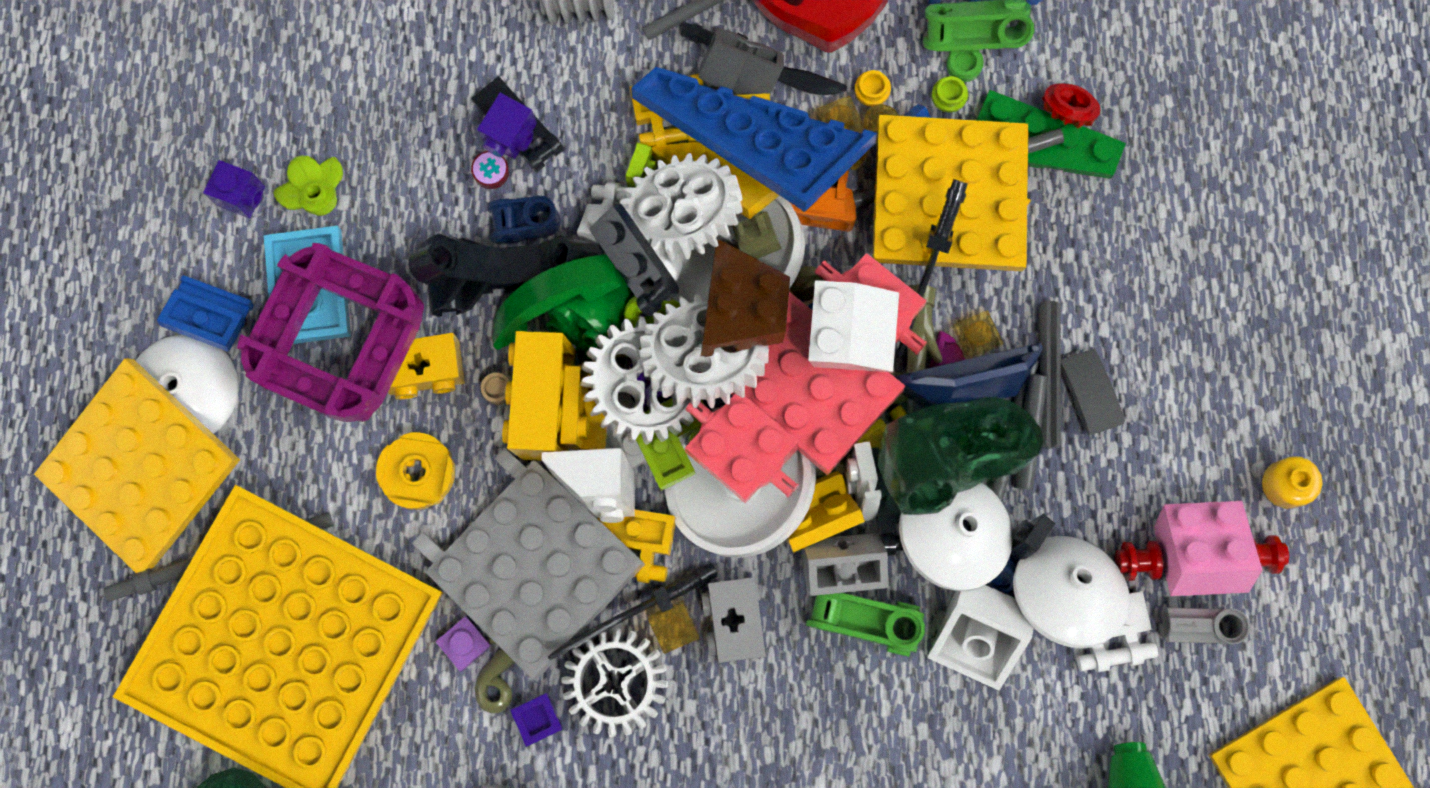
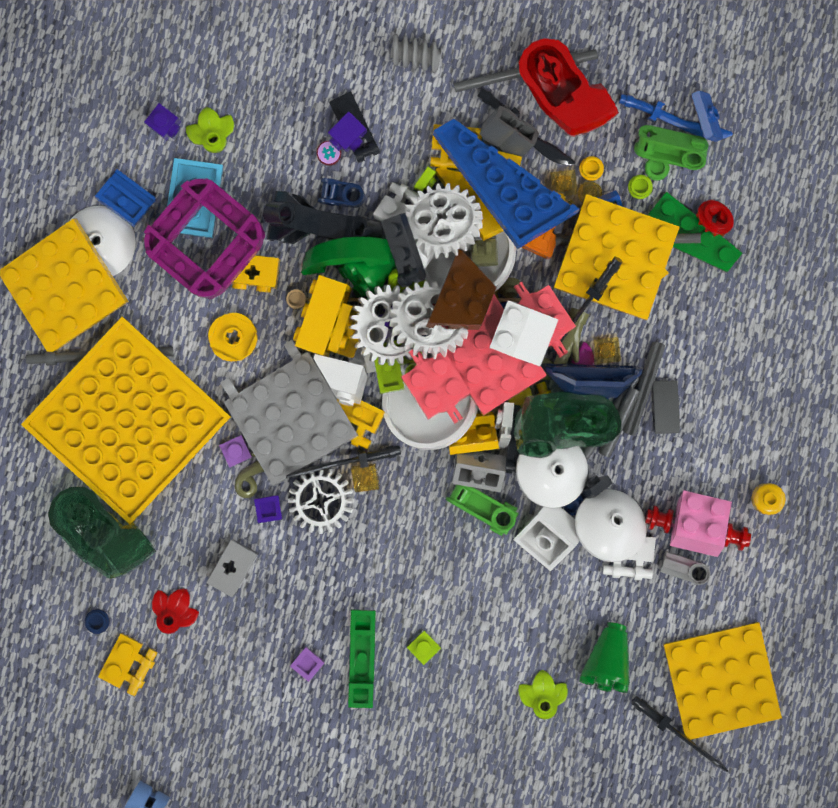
camera: 20 degrees right, 10 degrees up
light grey brick [701,577,766,663] -> none

